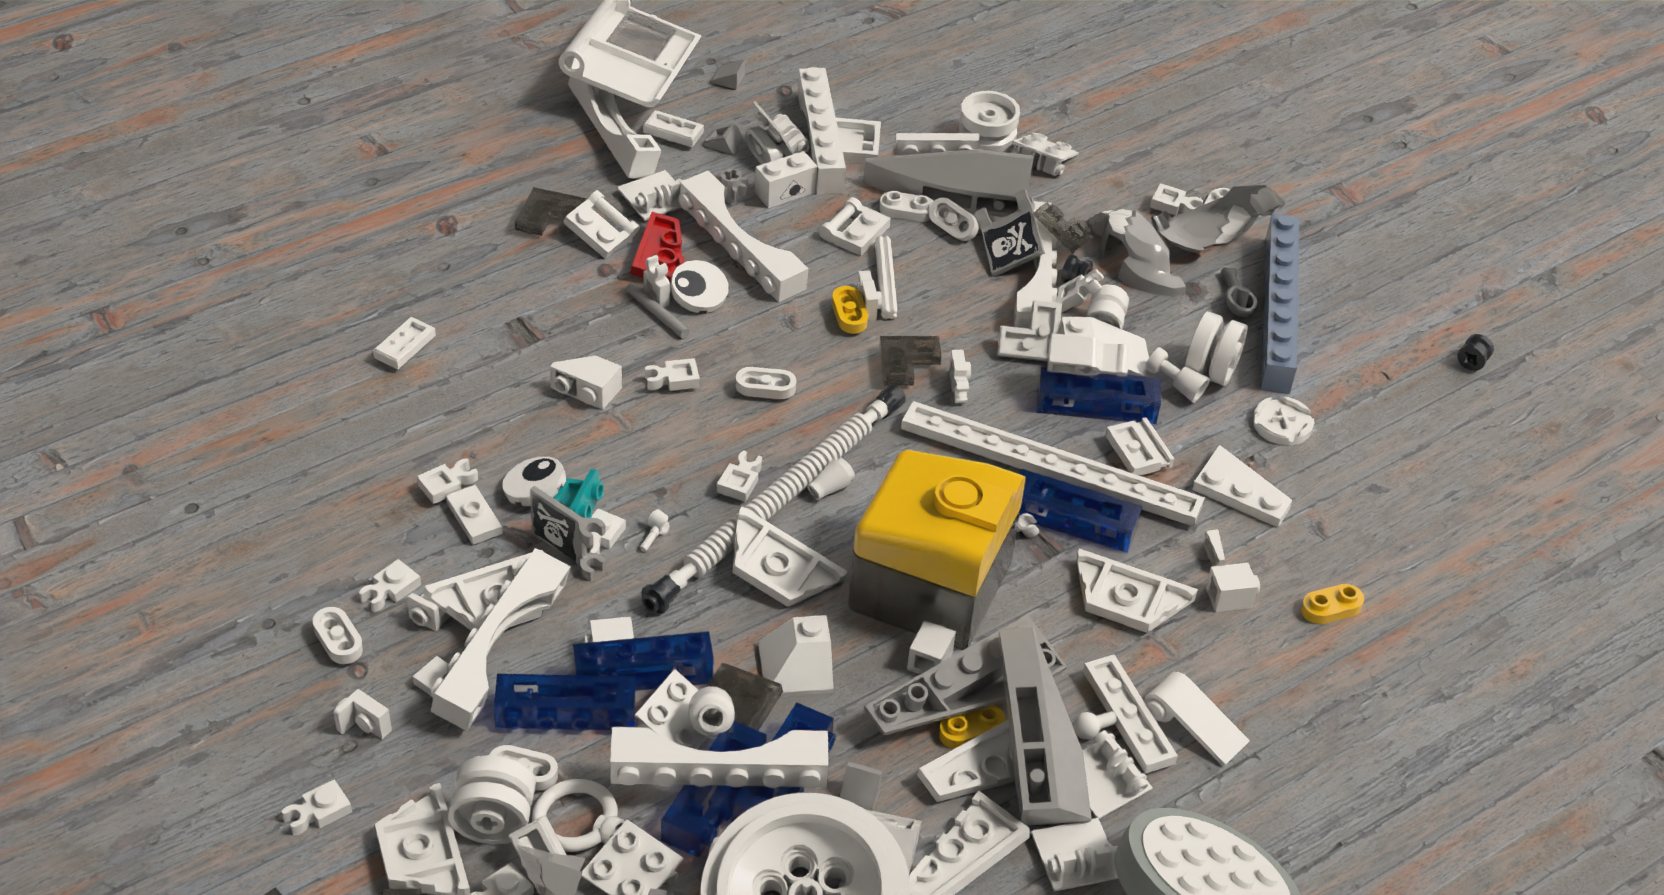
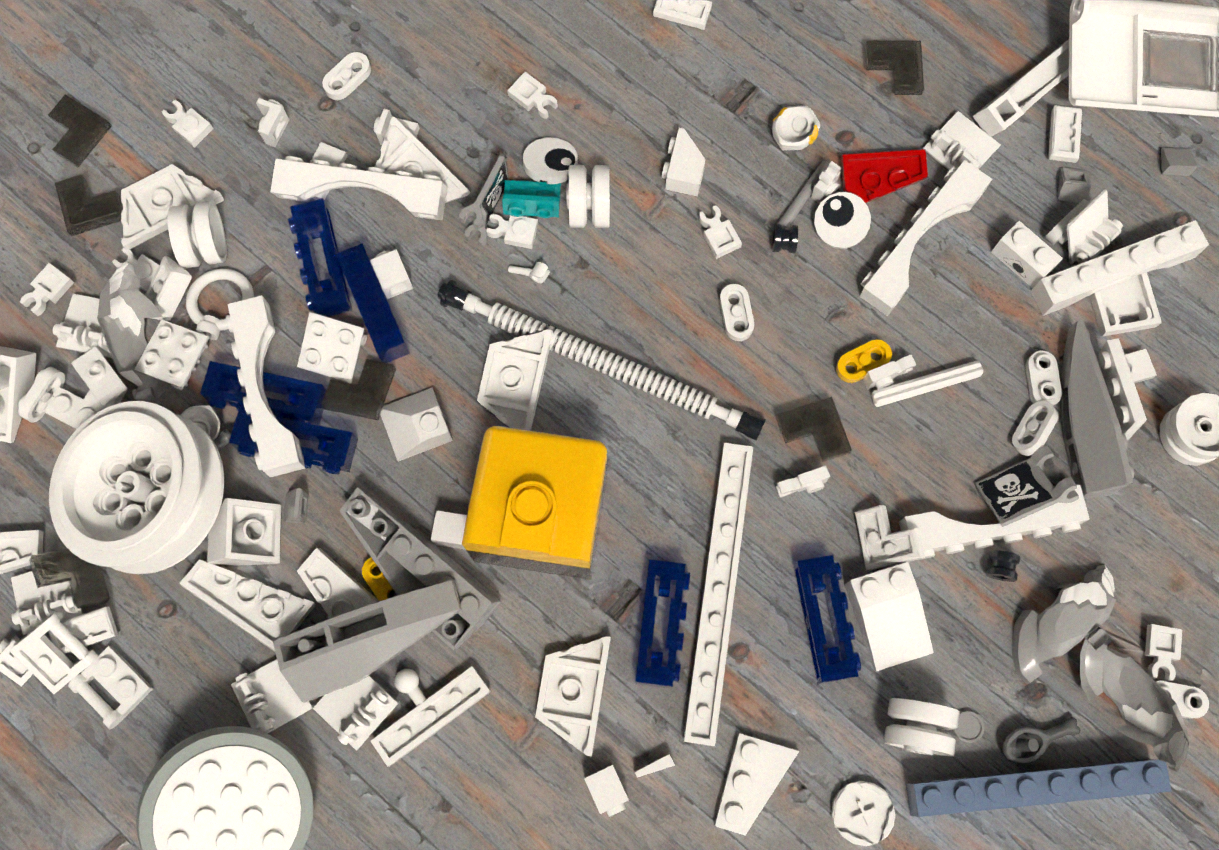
camera: 80 degrees right, 30 degrees up
white plate [359,559,421,612] -> none
white plate [446,485,502,545] -> none
white plate [489,745,558,790] -> none
white plate [563,190,640,259] -> none
white head [688,686,735,737] -> none
light grey gear [715,168,748,203] -> none
white plate [717,451,762,502] -> none
white cone [807,458,855,501] -> none
white plate [818,197,891,256] -> none
white hand [1008,513,1039,538] -> none
white hinge [1012,133,1079,176] -> none
clear smoke plate [1033,202,1094,254] -> none
white piece [1047,333,1129,376] -> none
white plate [1056,269,1104,312] -> none
white wheel [1086,284,1129,329] -> none
white plate [1105,418,1174,476] -> none
white door [1144,671,1249,767] -> none
white piece [1145,347,1210,403] -> none
none -> white wheel [566,165,610,228]
none -> white hair [772,105,820,151]
none -> black wheel [772,224,798,253]

